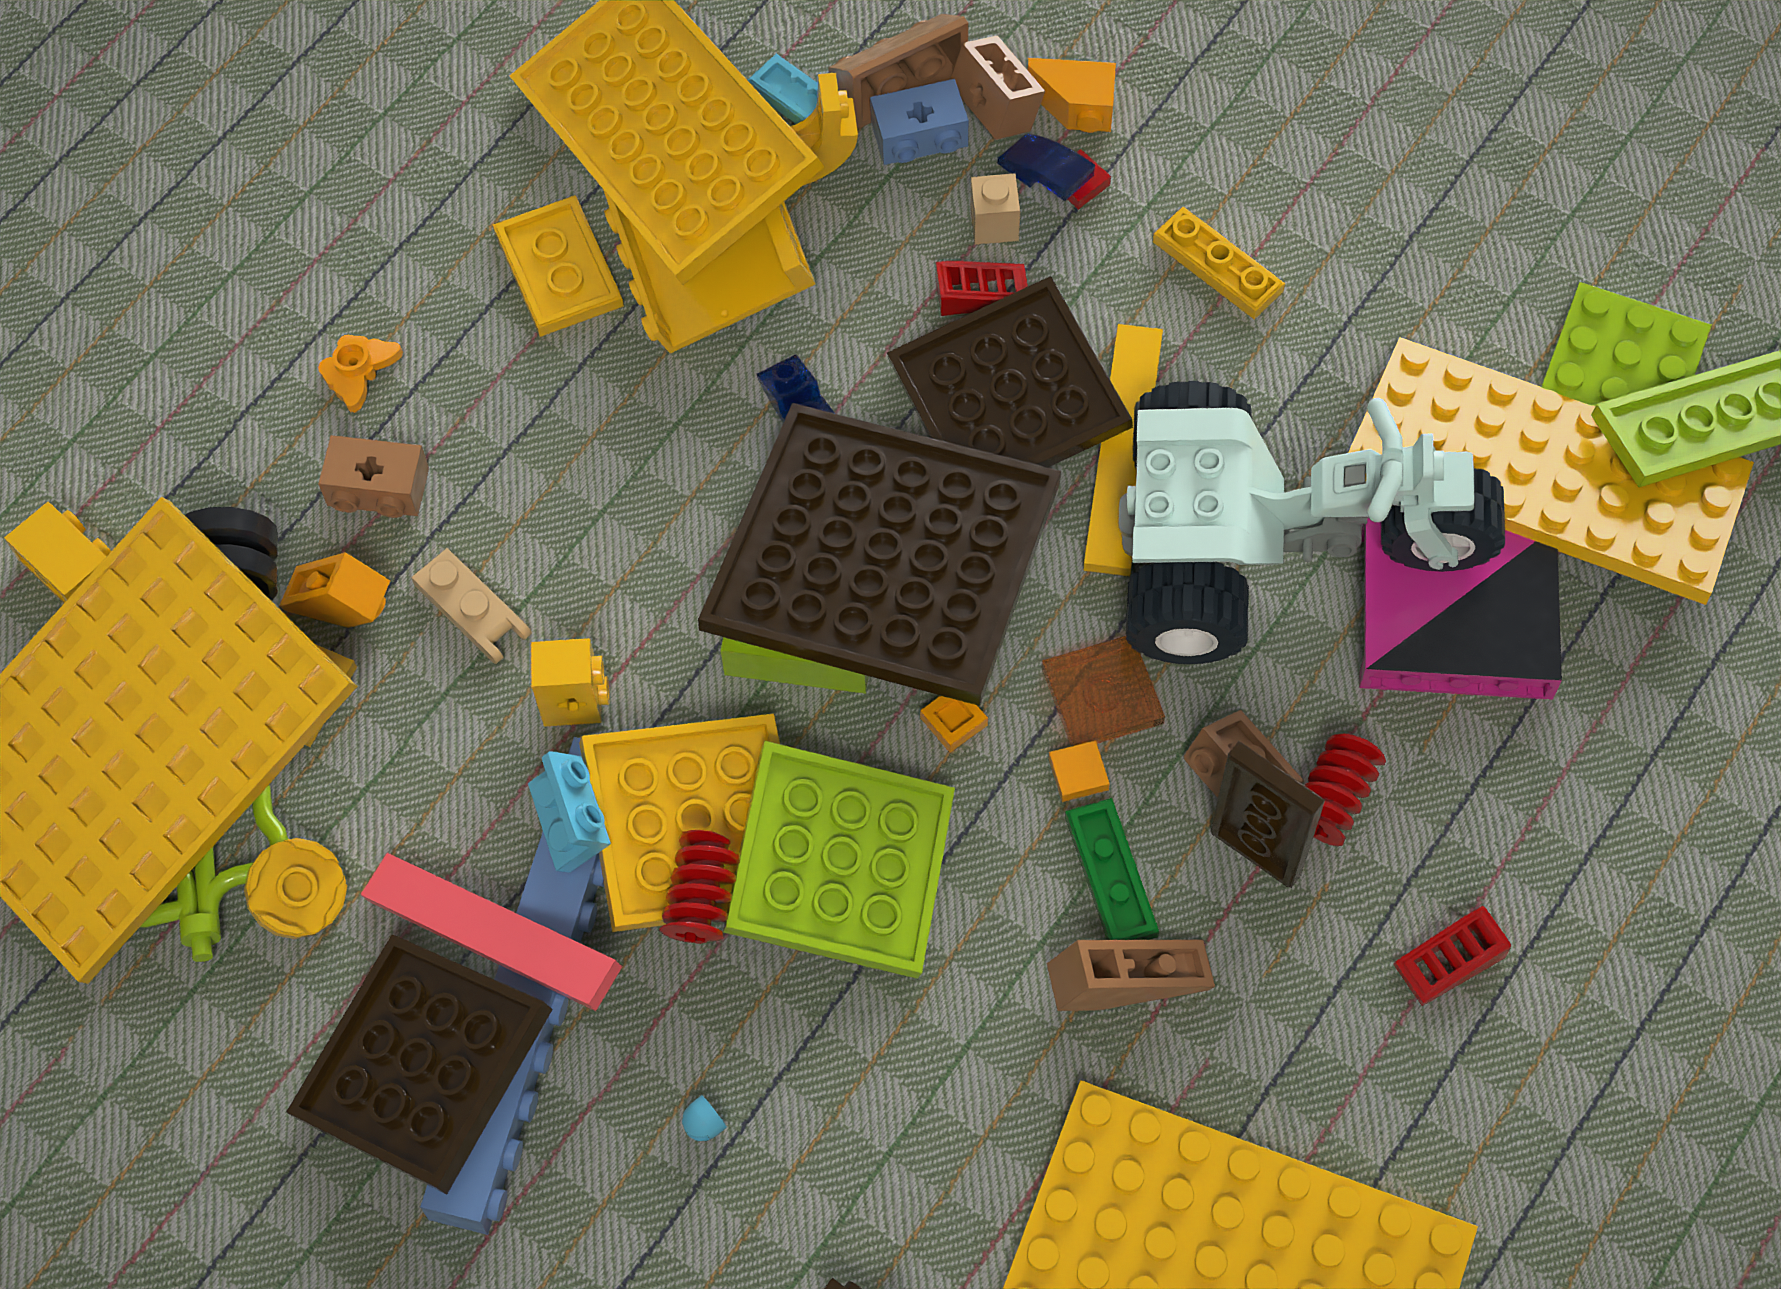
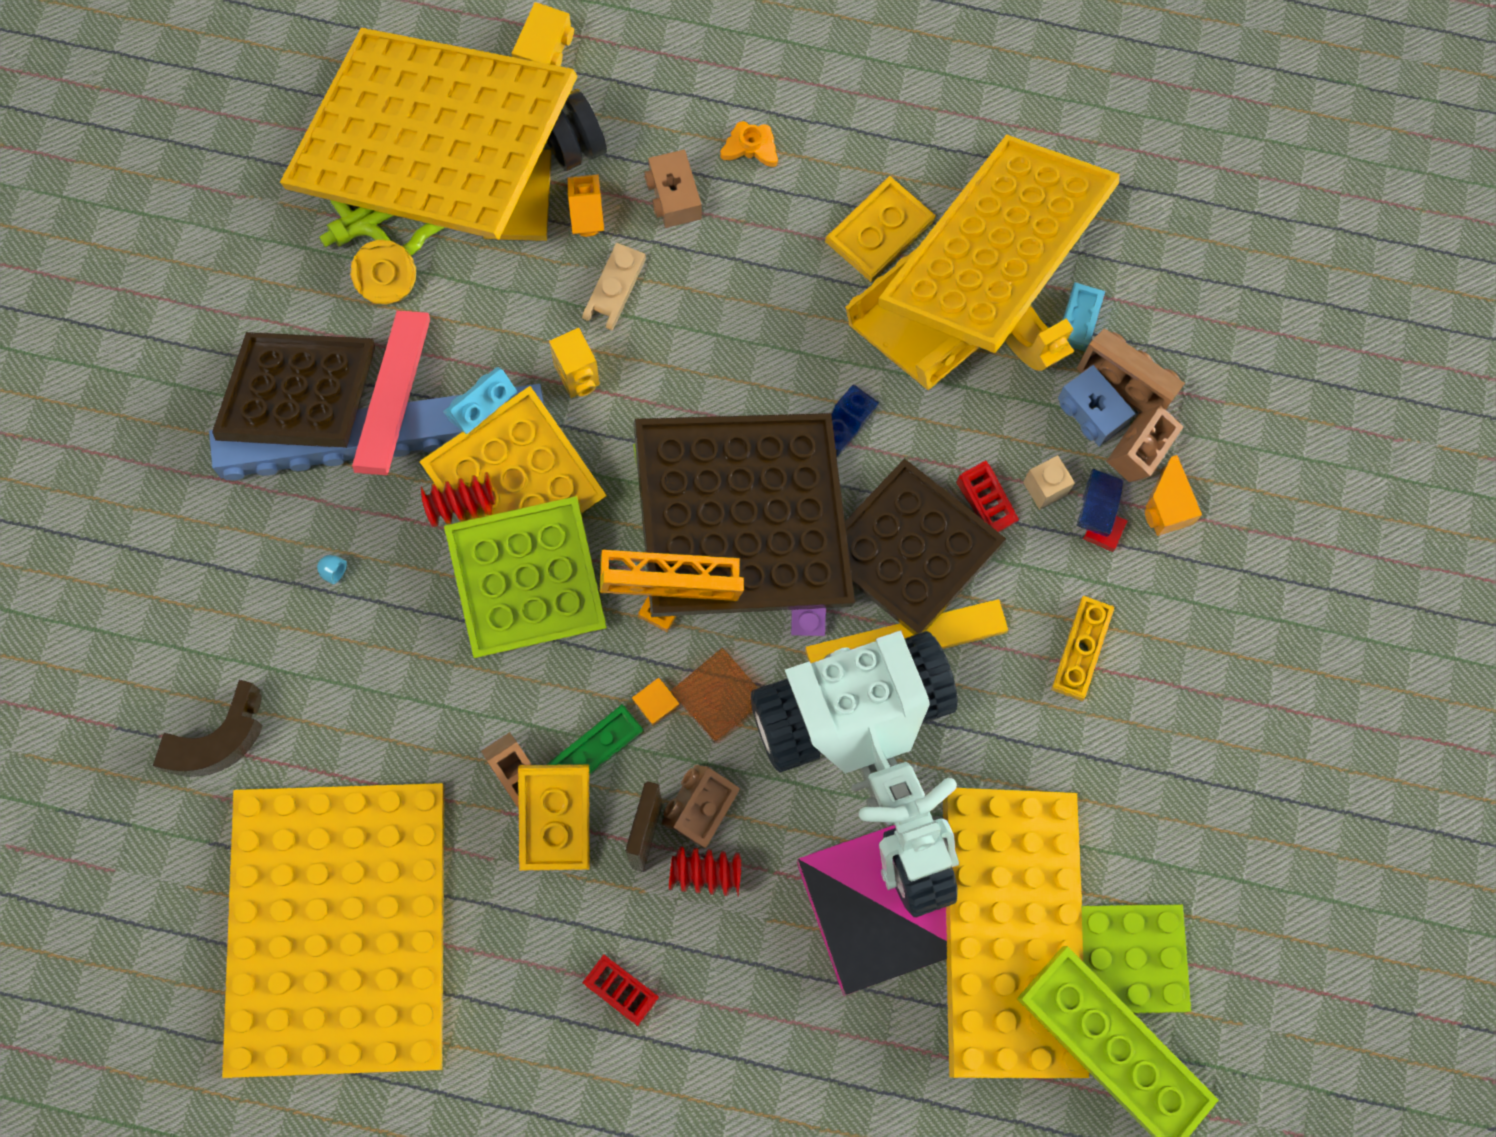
camera: 60 degrees right, 10 degrees up
none -> yellow tile [518,765,590,871]
none -> light orange fence [600,550,744,601]
none -> medium lavender plate [791,608,826,636]

